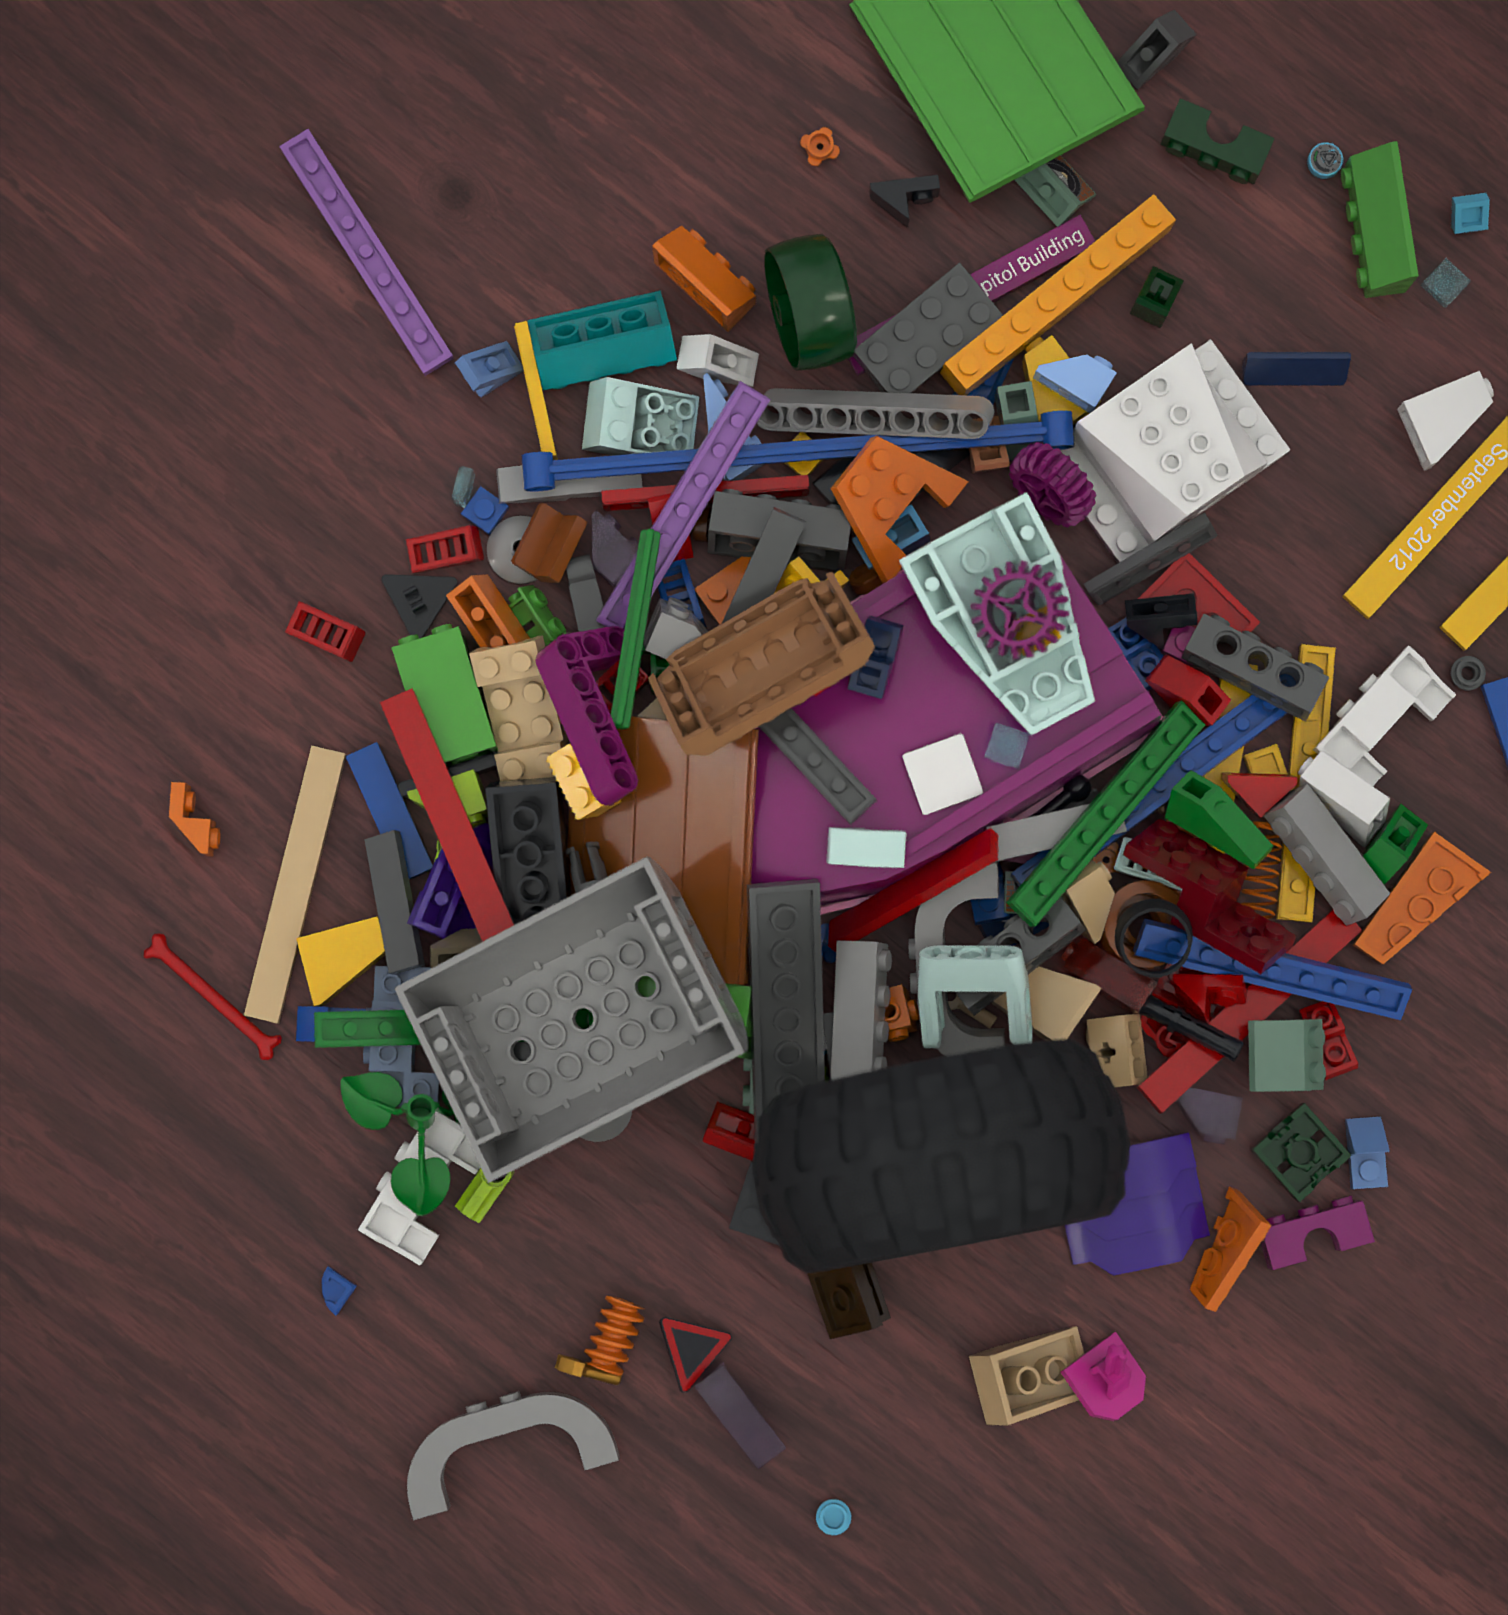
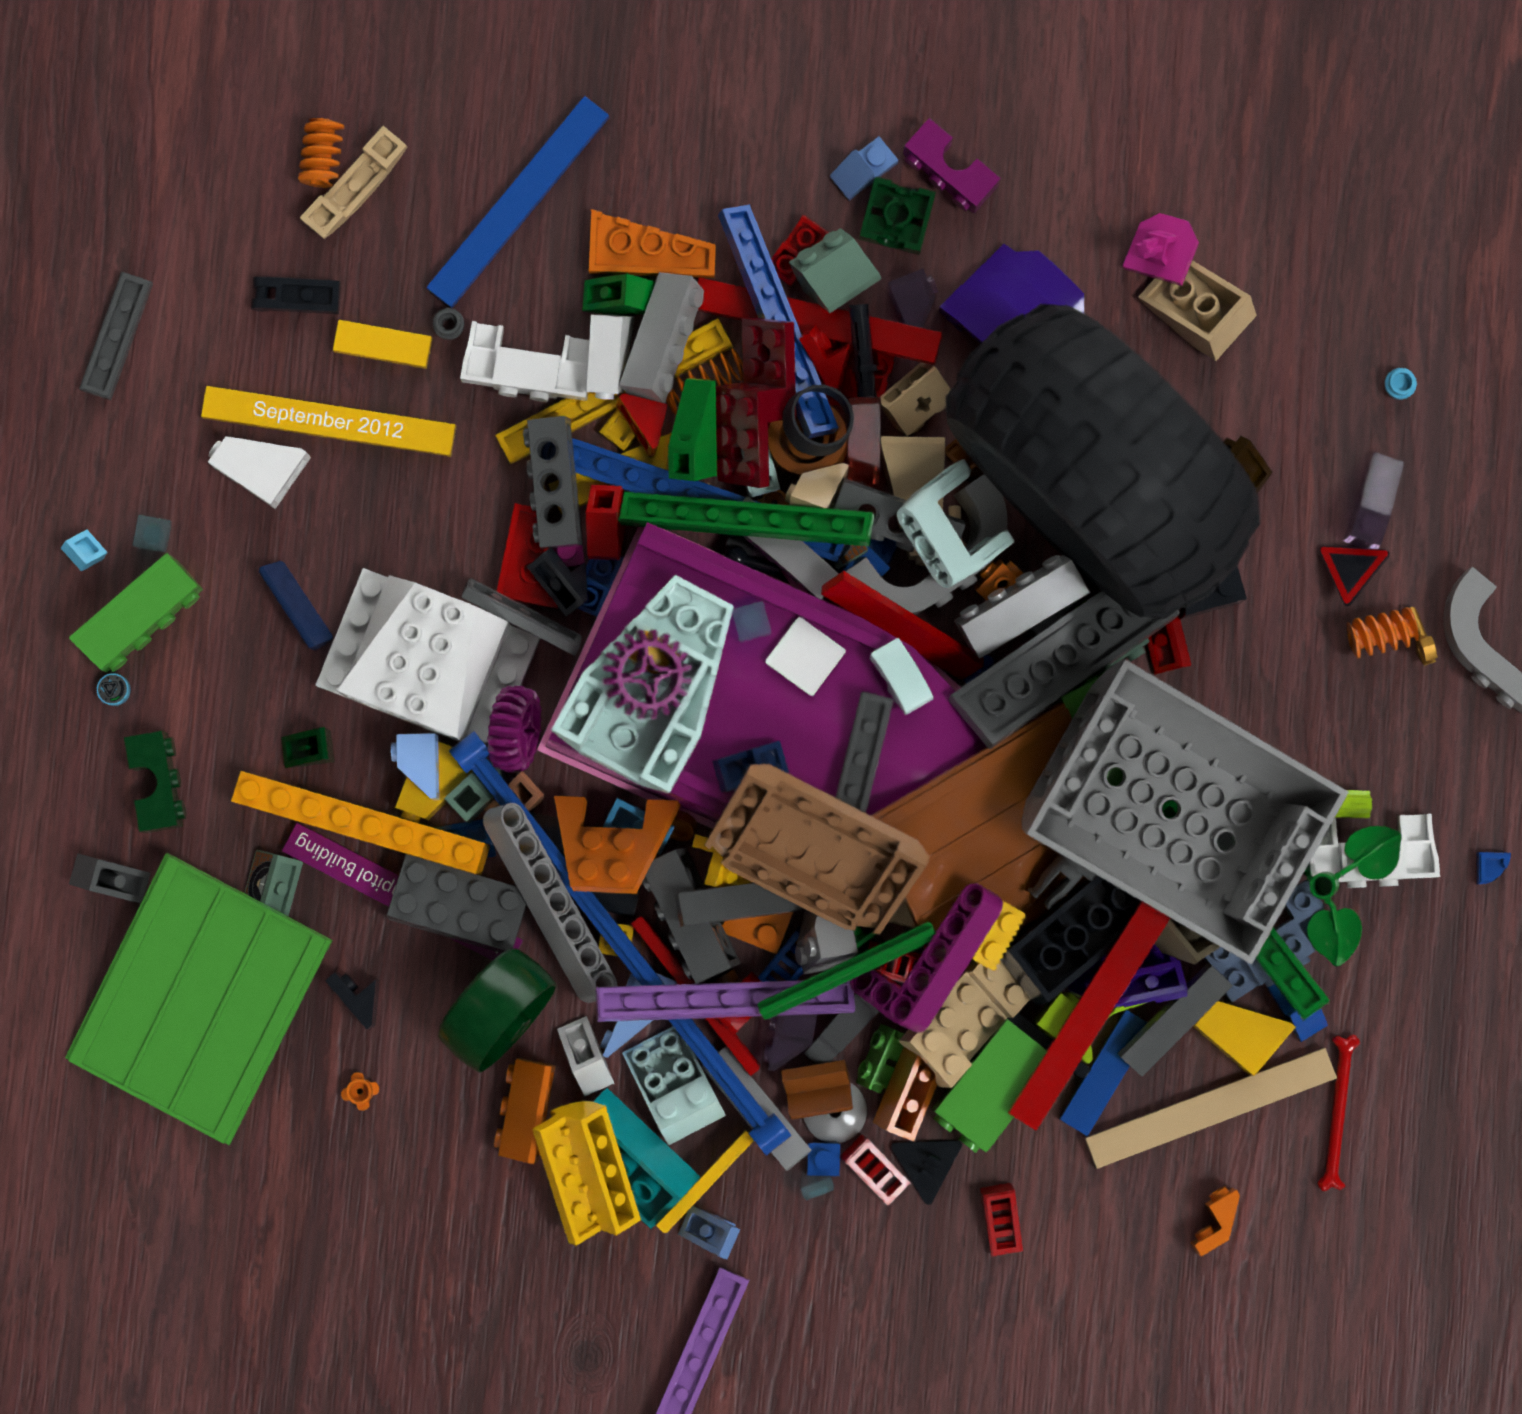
camera: 125 degrees left, 0 degrees up
orange wing [1190,1186,1272,1312] -> none
none -> yellow brick [532,1101,641,1246]

